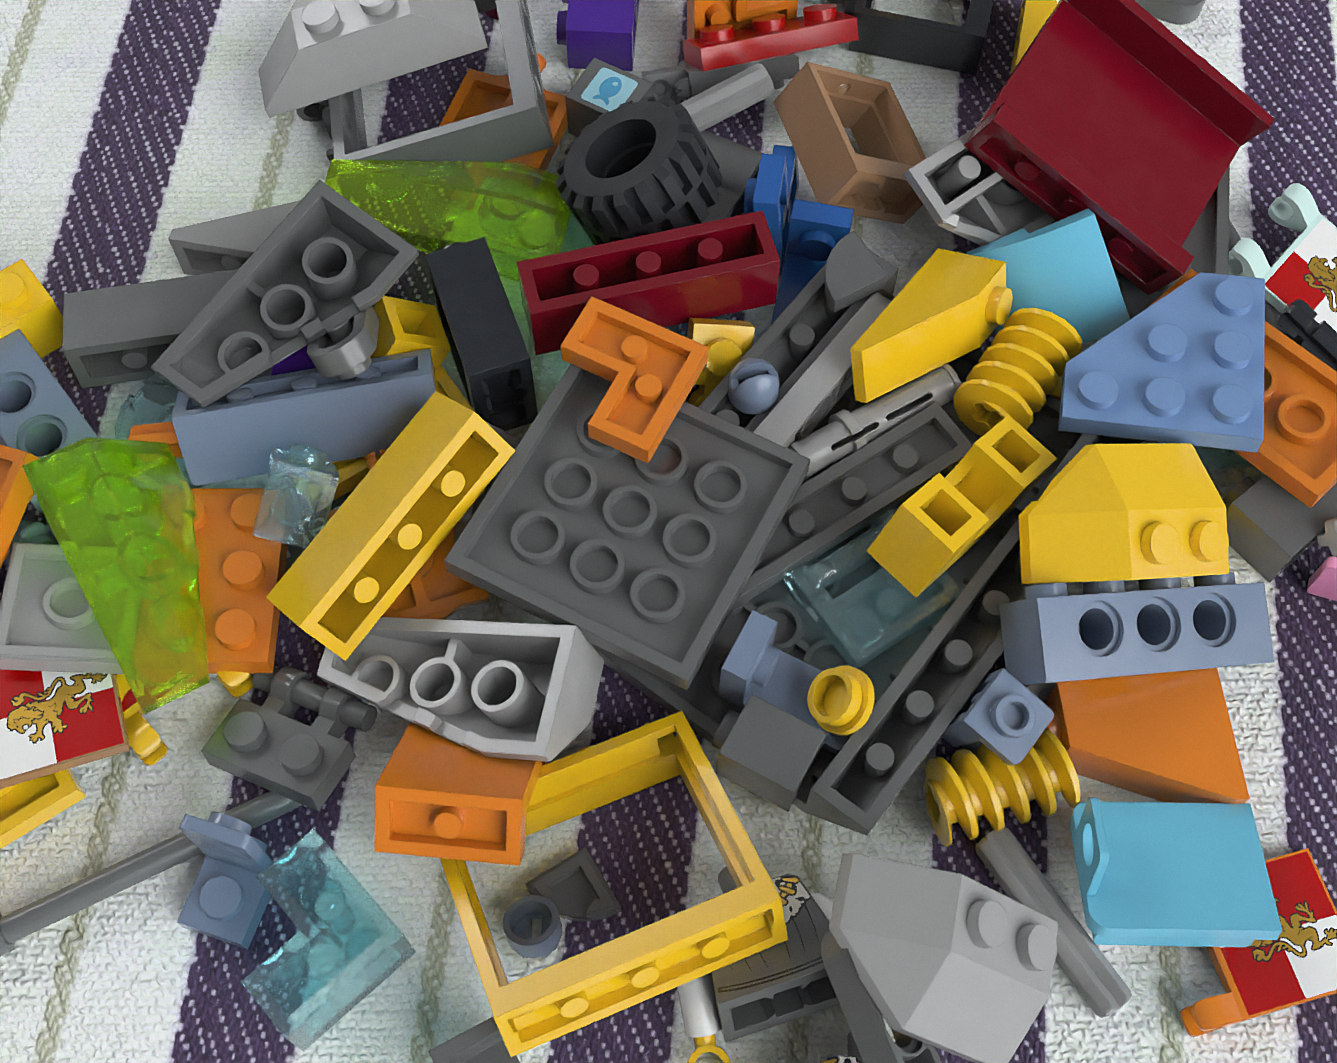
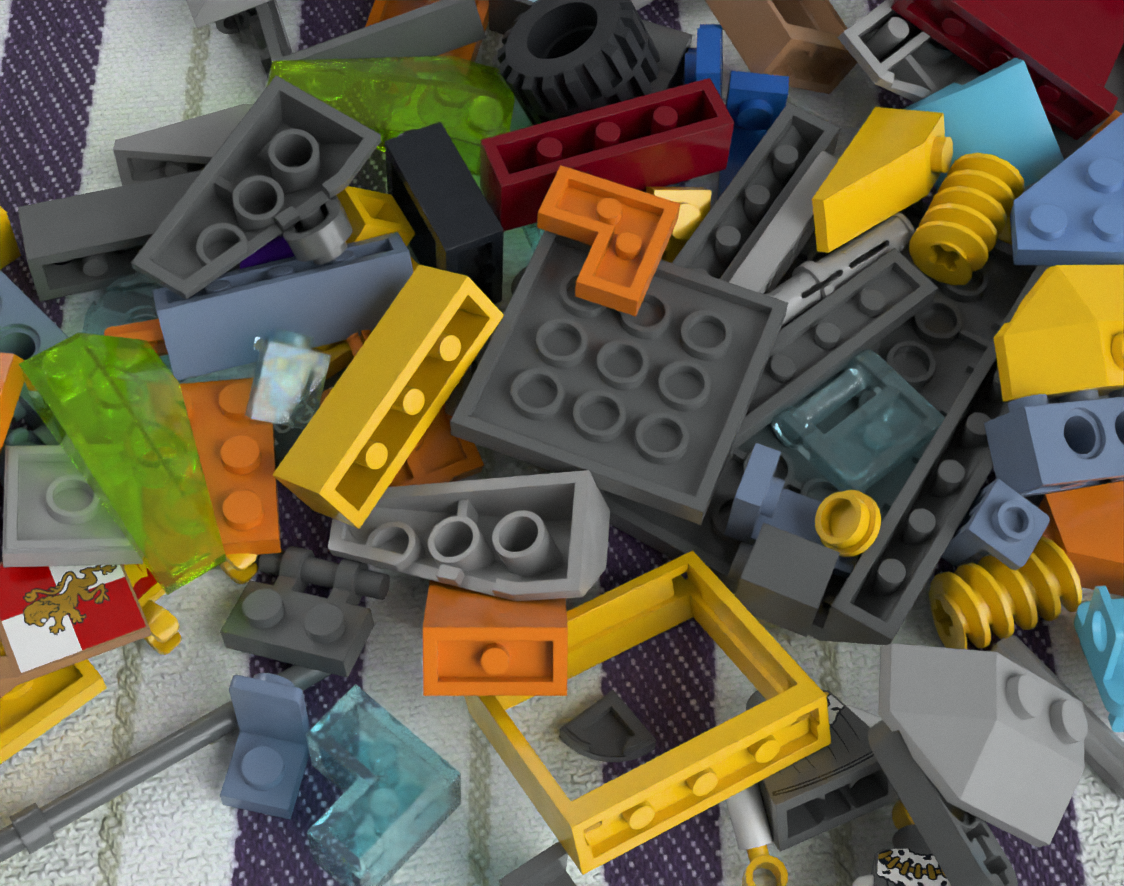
camera: 10 degrees left, 5 degrees down
sand blue hinge [503,895,562,959] -> none
sand blue hinge [728,357,780,414] -> none
dark grey tile [824,231,888,313] -> none
yellow arch [866,414,1057,598] -> none

